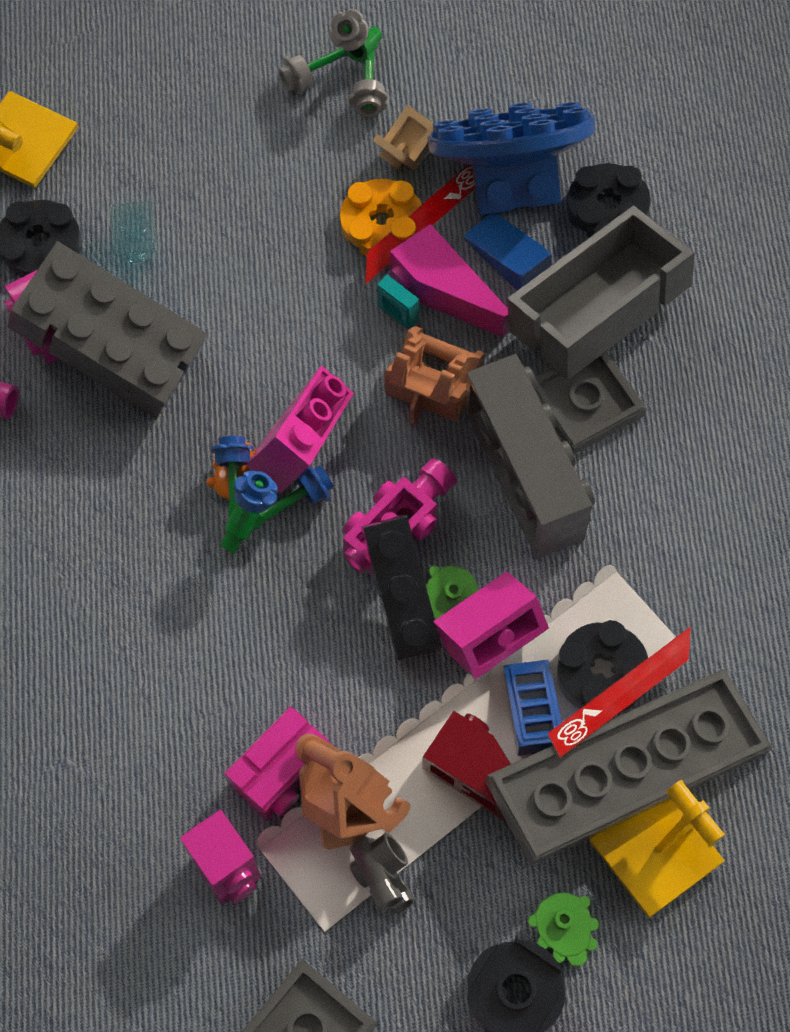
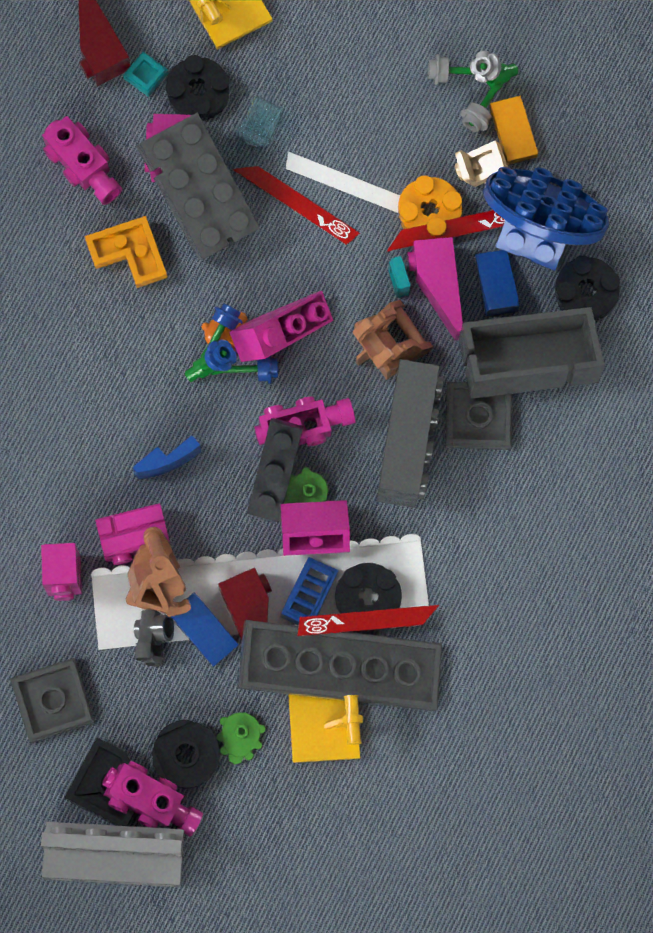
camera: 25 degrees right, 10 degrees up
none -> light orange plate [84,216,167,288]
none -> blue slope [132,435,201,480]
none -> blue slope [171,592,239,667]
none -> red sticker [232,166,360,245]
none -> white sticker [286,152,400,213]
none -> light orange tile [489,95,538,165]

